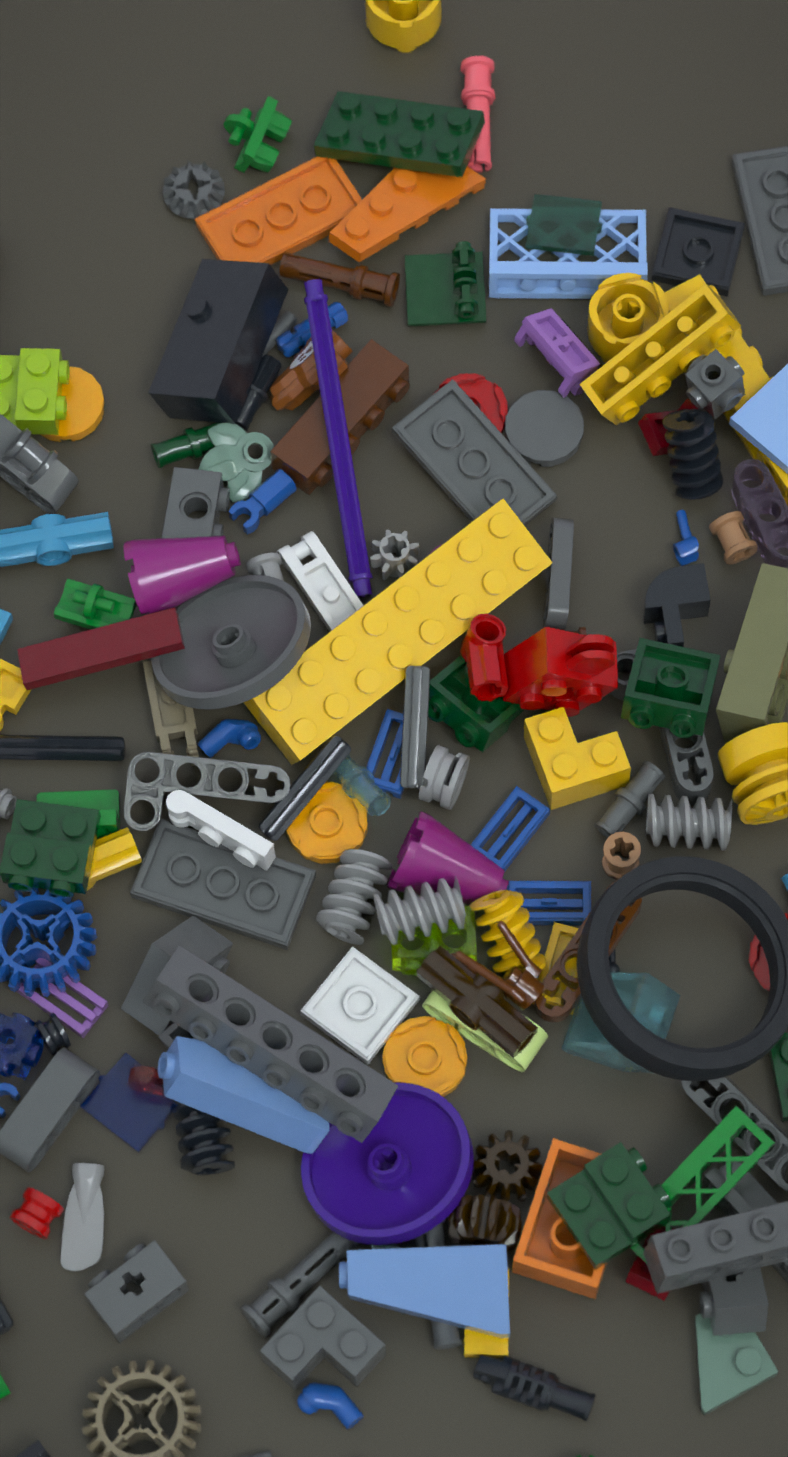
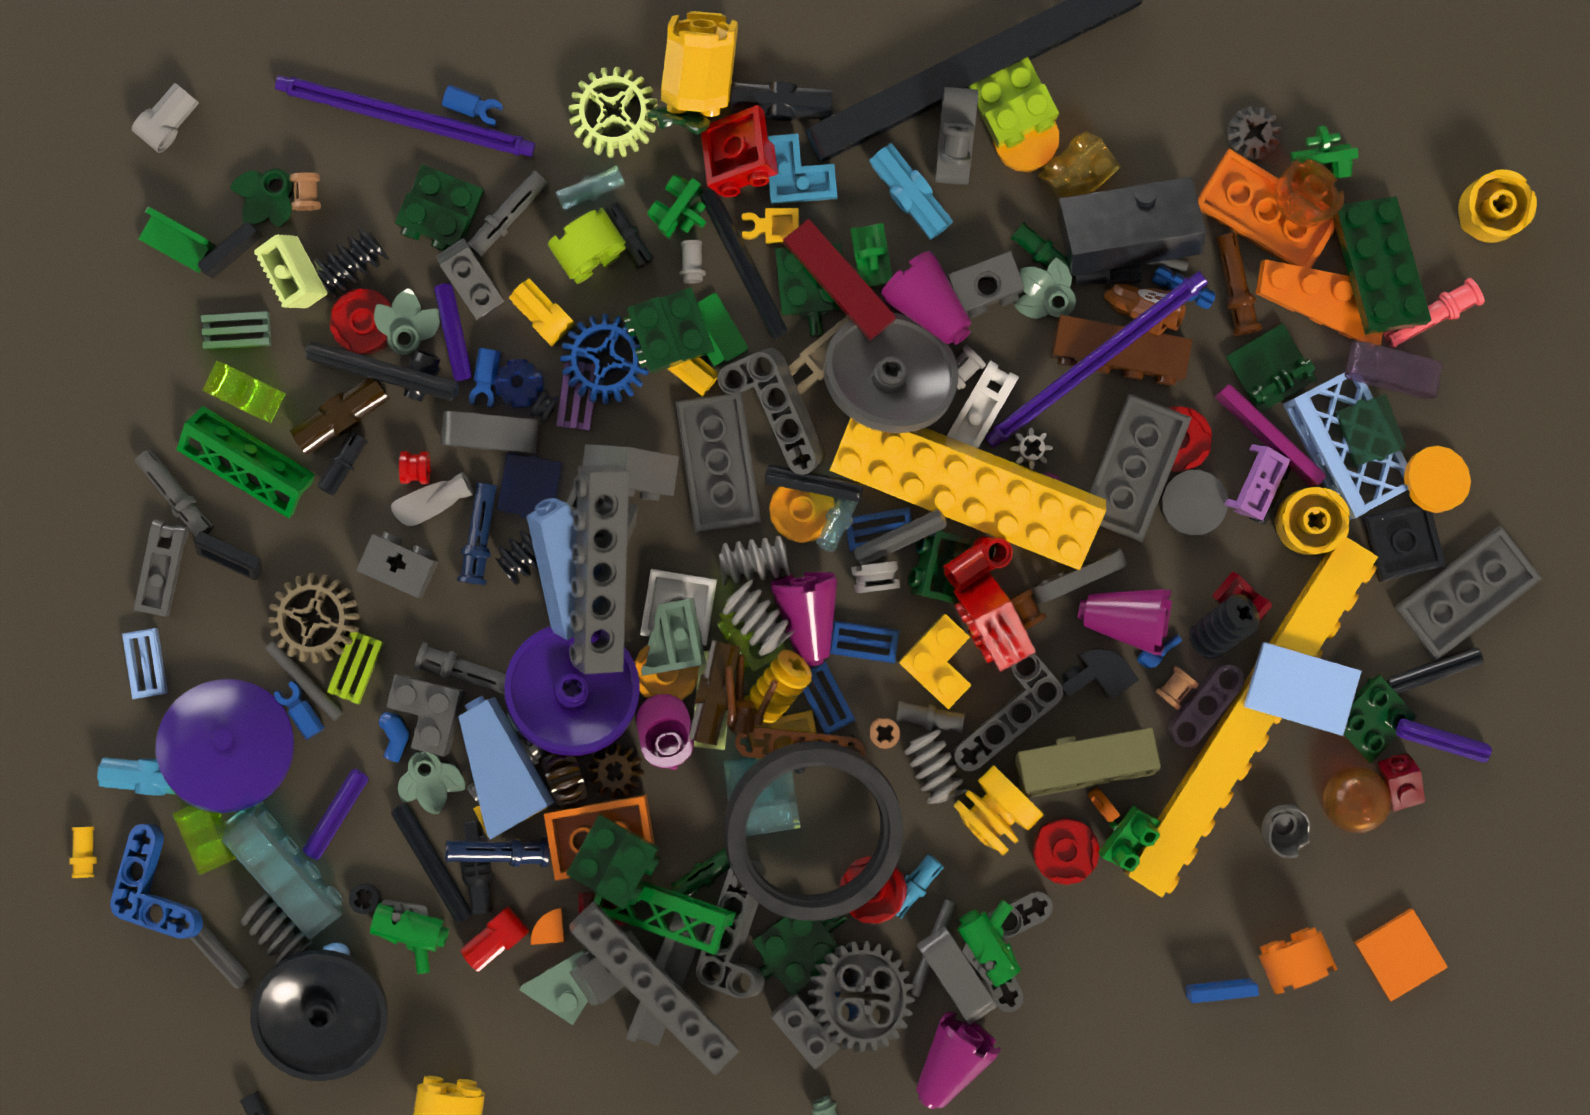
camera: 60 degrees right, 20 degrees up
tile [127,1066,164,1095] -> none
white plate [166,790,276,871] -> none
blue arm [197,719,261,758] -> none
blue bar [229,469,297,534] -> none
yellow brick [579,283,741,425] -> none
dark green plate [621,638,721,738] -> none
dark grey brick [685,349,745,420] -> none
none -> lime tile [327,632,384,704]
none -> black axle [391,803,472,923]
none -> sand green plate [398,751,465,814]
none -> dark blue pin [445,837,550,868]
none -> dark blue pin [456,483,497,586]
none -> red piece [460,906,530,972]
none -> orange tile [531,907,565,945]
none -> magenta piece [637,694,694,770]
none -> sand green wing [641,598,706,676]
none -> dark green pin [671,847,730,896]
none -> dark green plate [775,223,843,337]
none -> clear yellow bracket [1038,132,1121,198]
none -> magenta cone [1078,589,1172,656]
none -> magenta tile [1214,384,1326,487]
none -> clear orange cylinder [1274,159,1344,228]
none -> clear purple beam [1344,342,1443,399]
none -> light orange tile [1404,446,1471,513]

